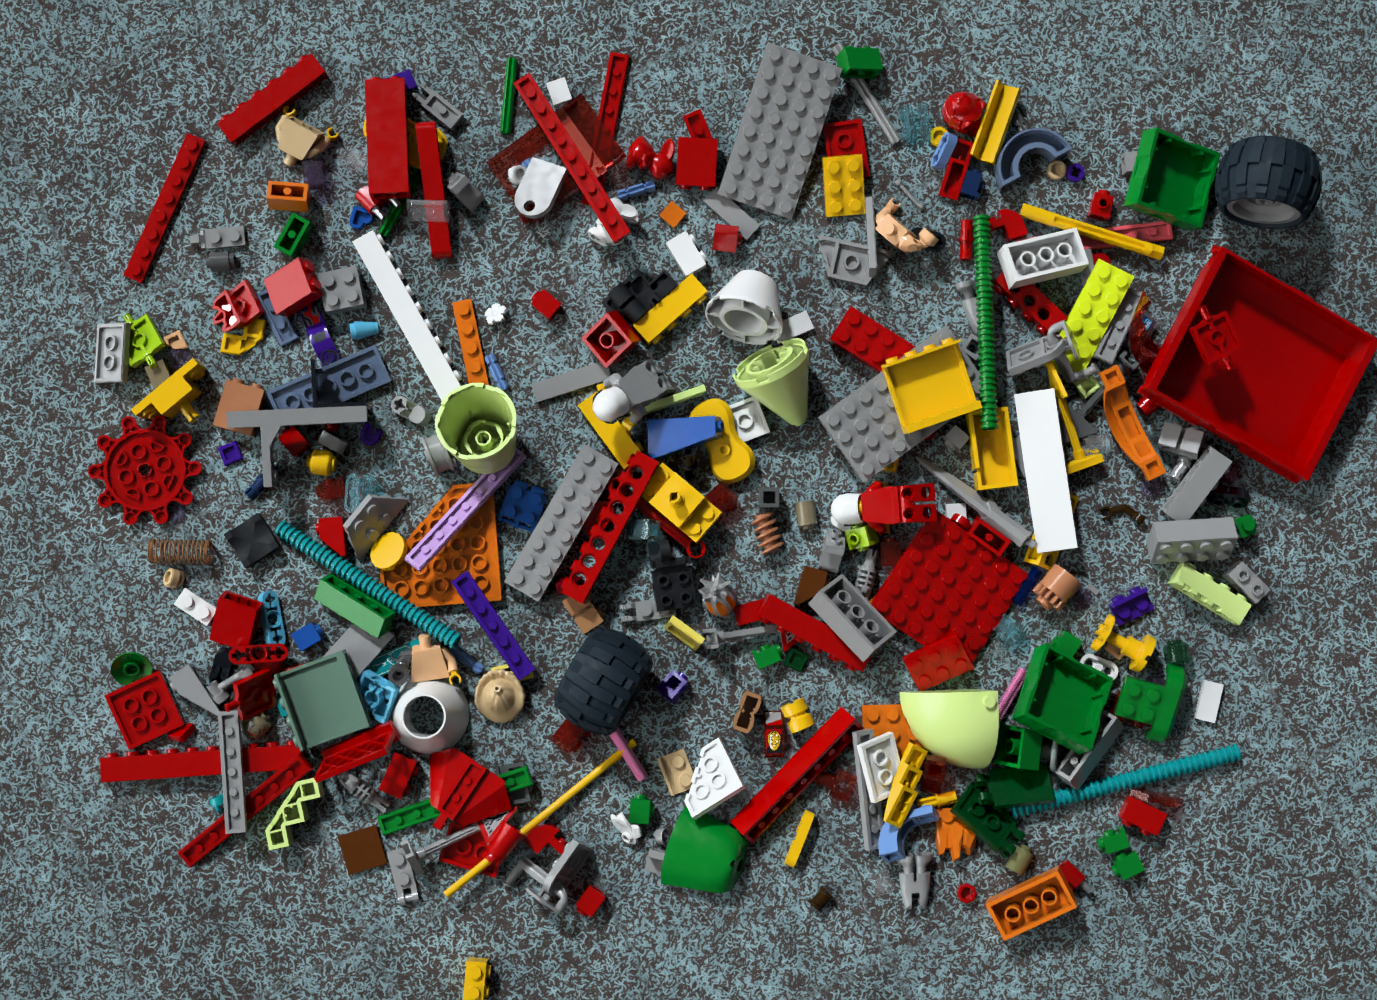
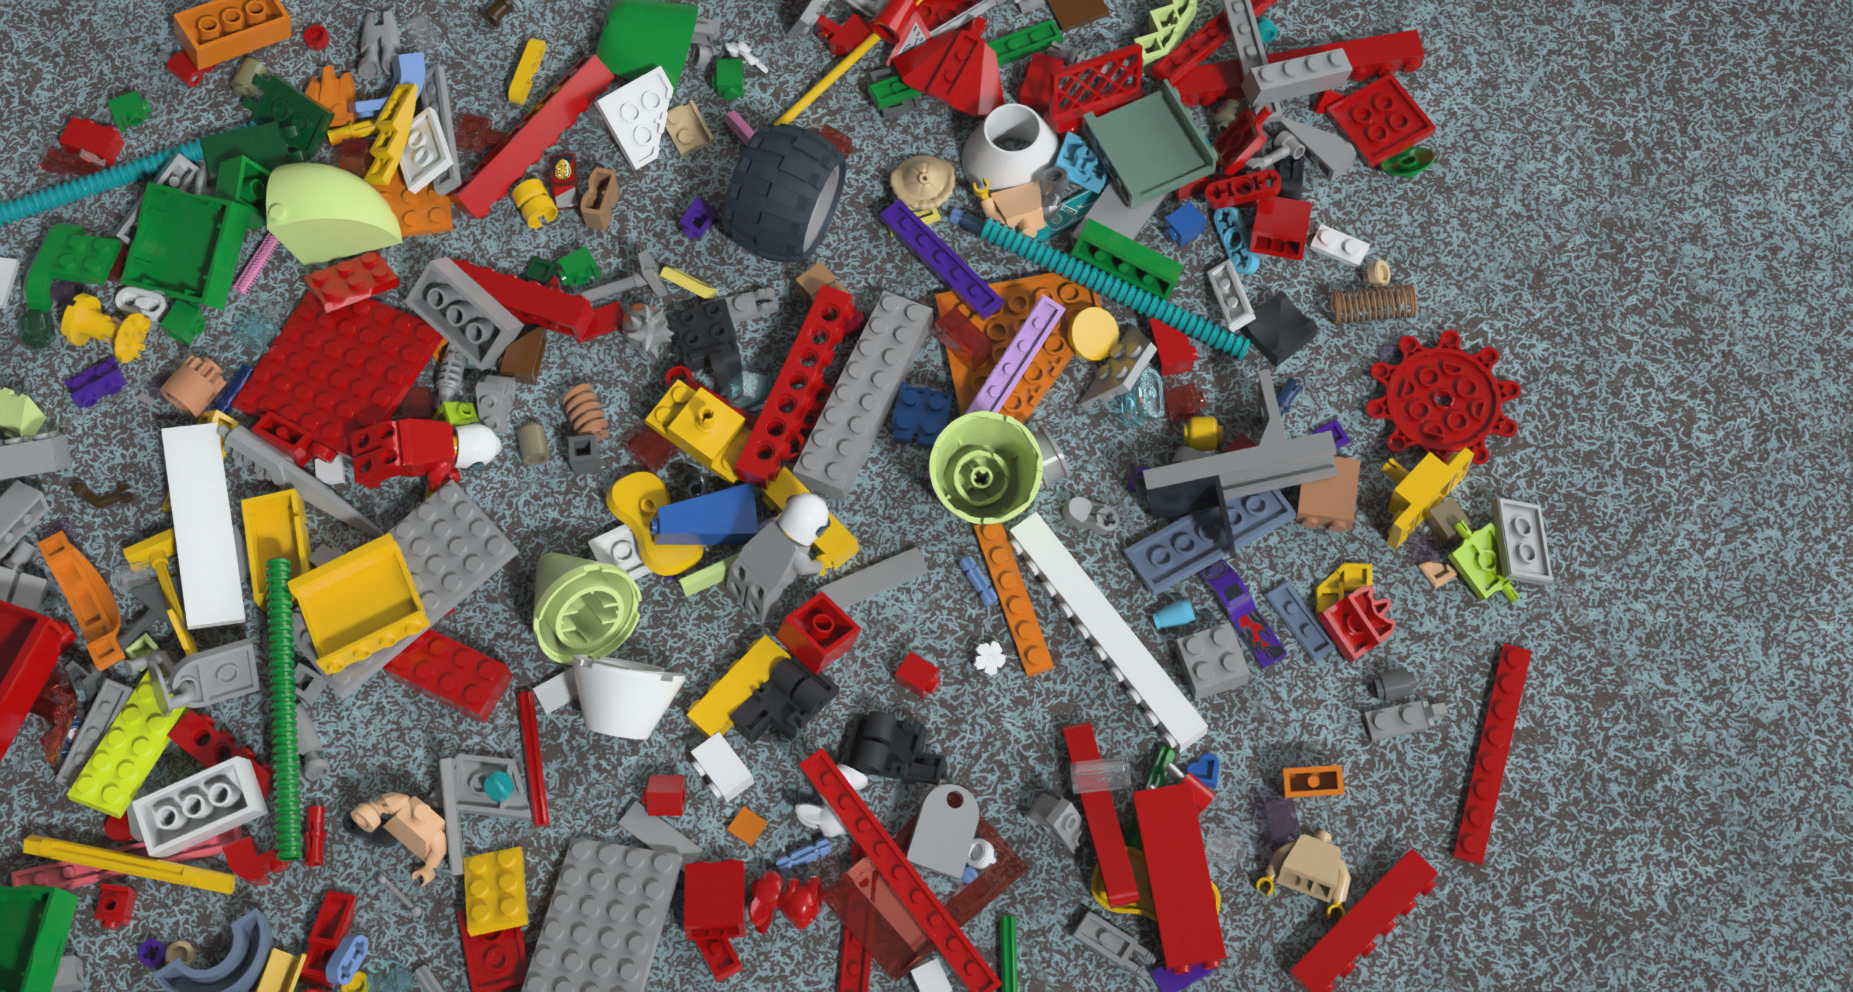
camera: 175 degrees left, 20 degrees down
brick [264,257,323,317] -> none
green brick [274,213,315,260] -> none
dark blue brick [959,169,984,201] -> none
green brick [1110,850,1145,881] -> none
none -> teal tile [484,771,514,802]
none -> red axle [518,691,549,827]
none -> black plate [843,711,947,785]
none -> clear red brick [935,306,992,372]
none -> white tile [1206,259,1256,332]
none -> light grey brick [1241,48,1353,107]

